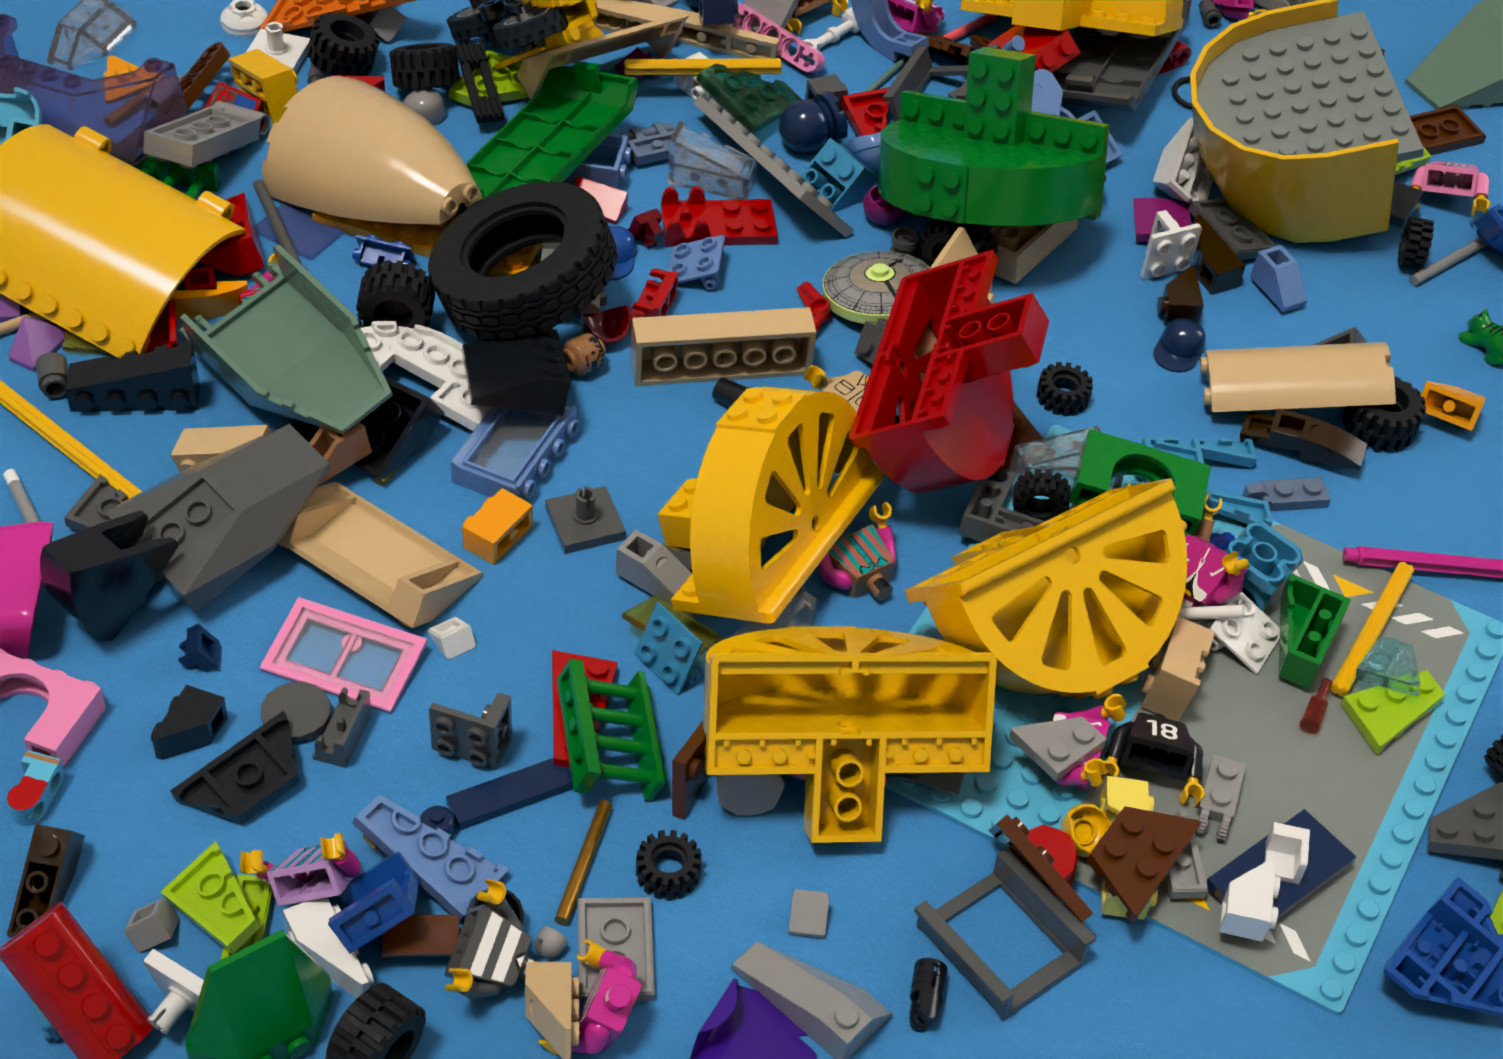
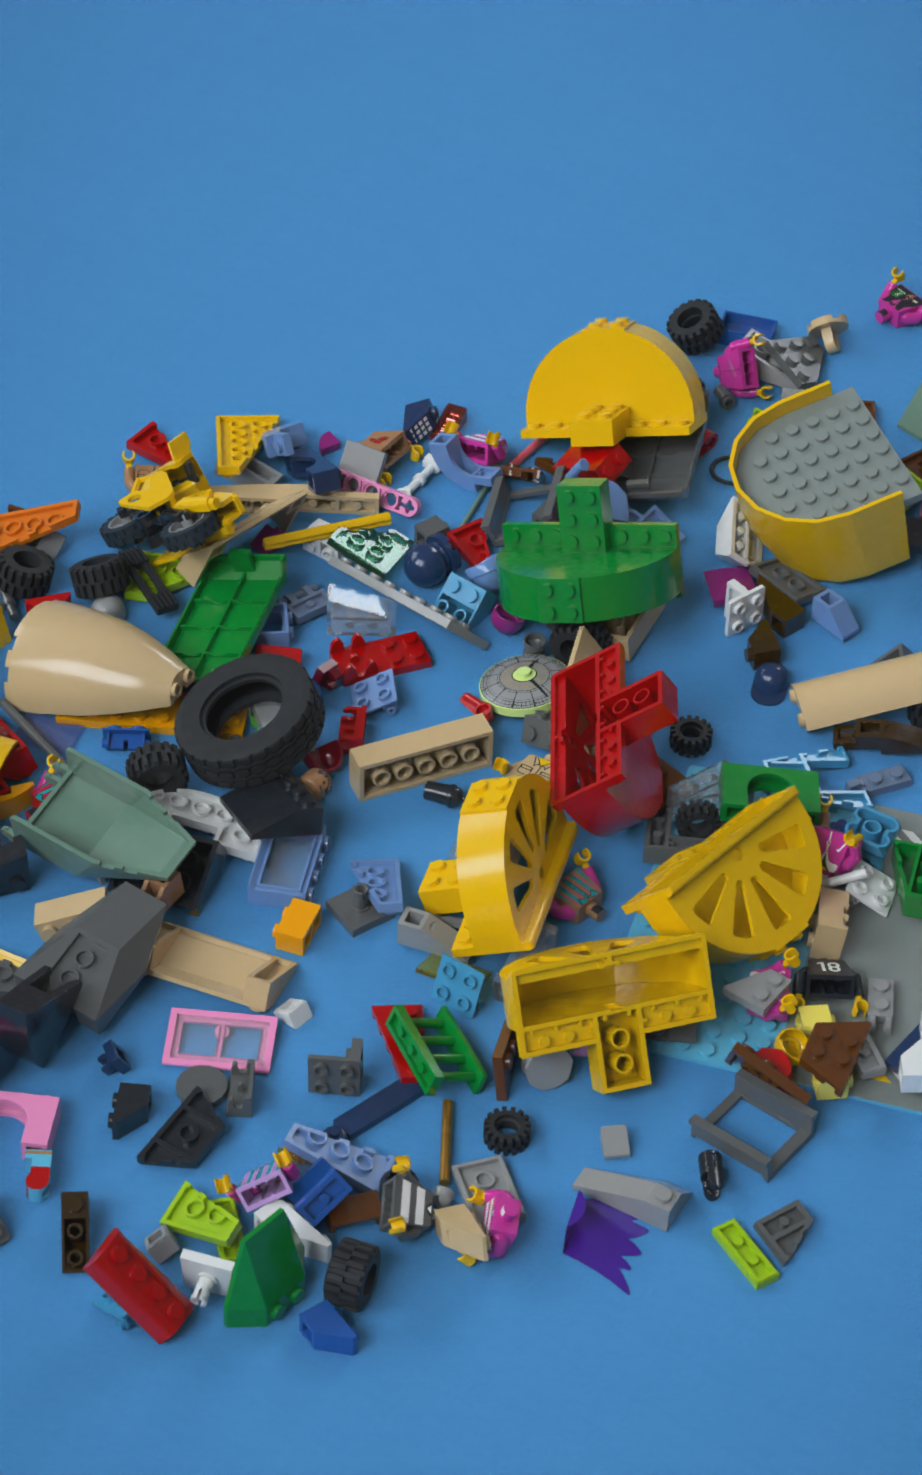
camera: 10 degrees left, 5 degrees down
none -> medium blue wing [350,858,403,915]

